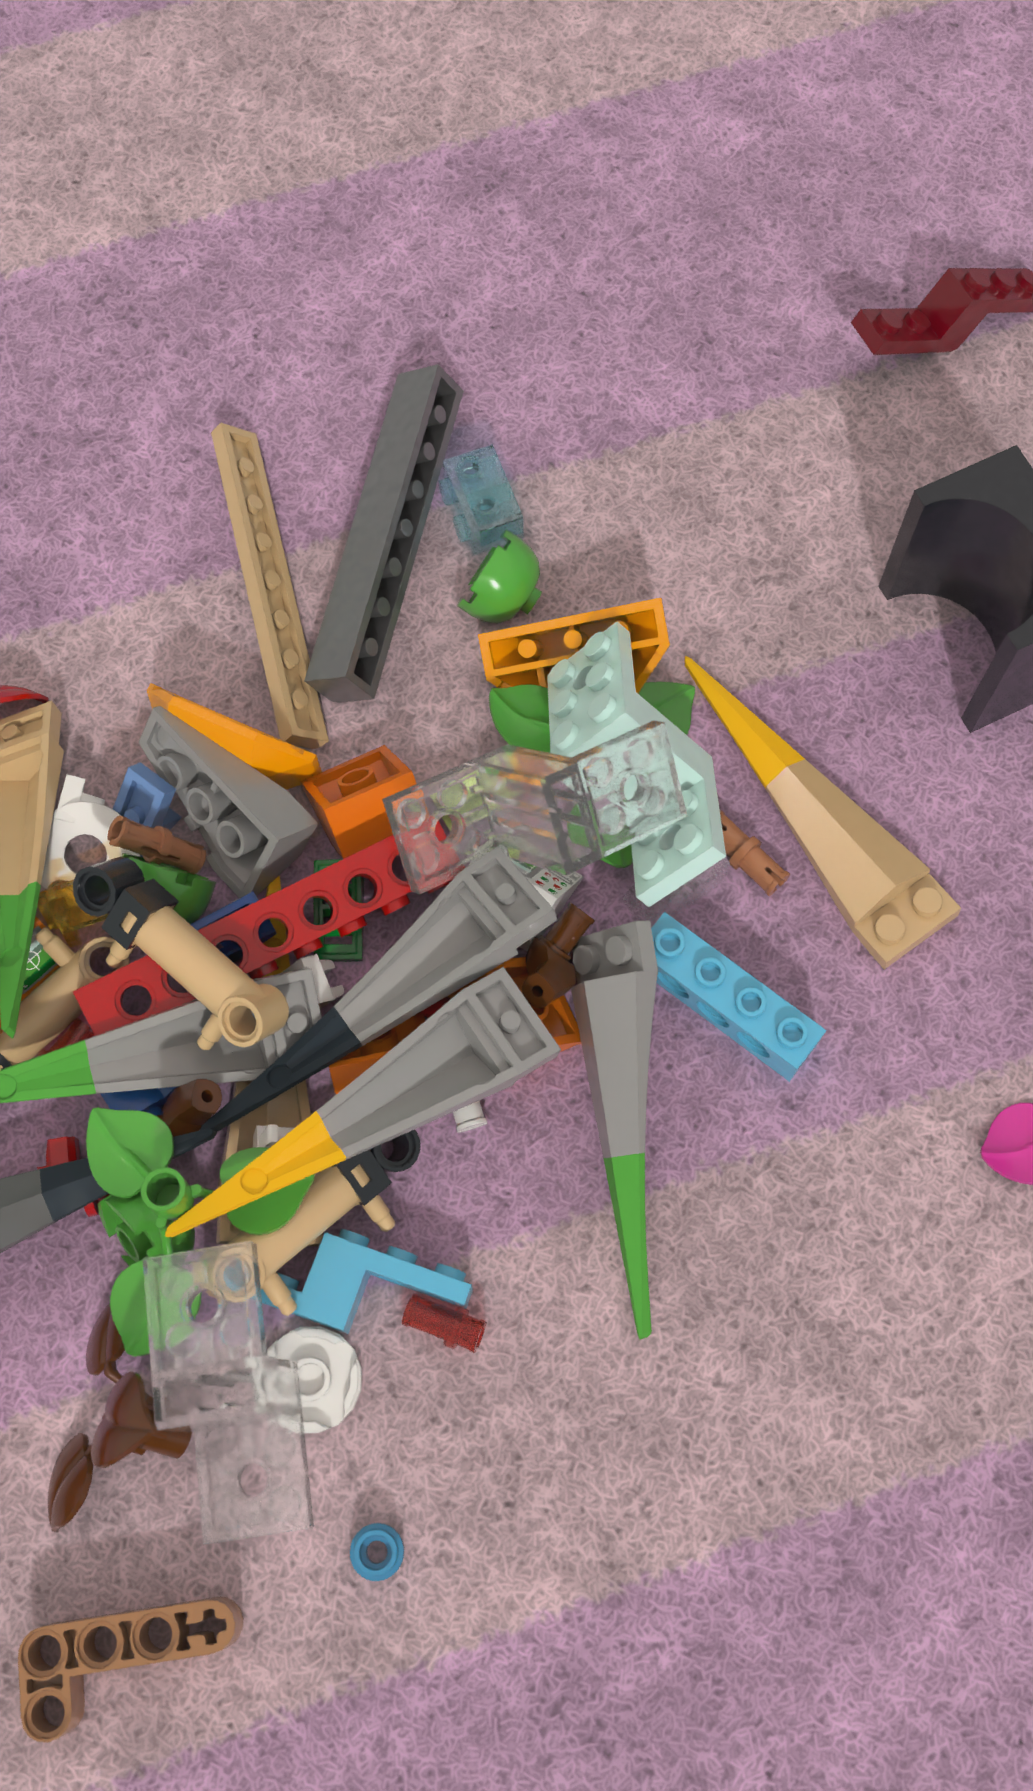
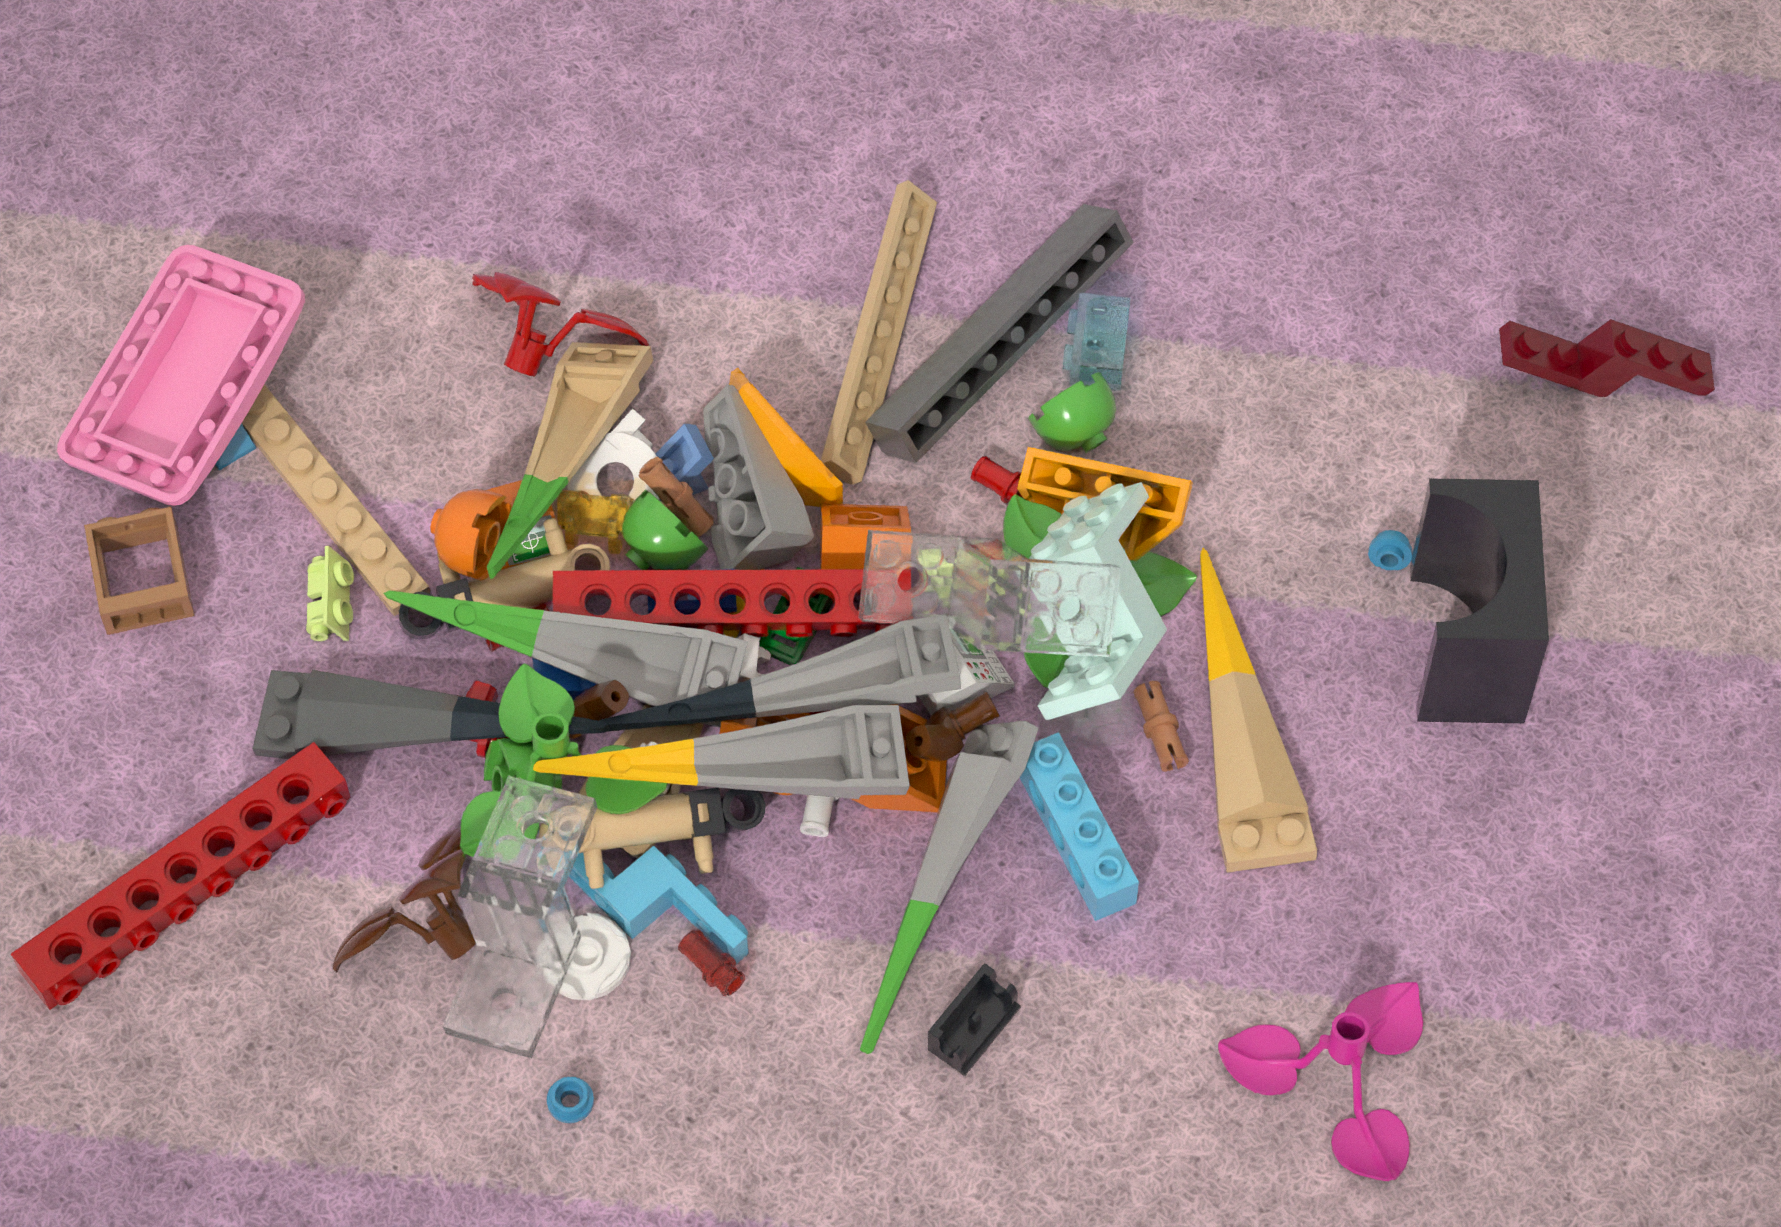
camera: 25 degrees right, 10 degrees down
medium nougat beam [18,1597,243,1742] -> none
tan piece [73,857,289,1050] -> none
none -> black hinge [928,963,1021,1076]
none -> red pin [971,456,1023,503]
none -> dark azure plate [1368,530,1413,570]

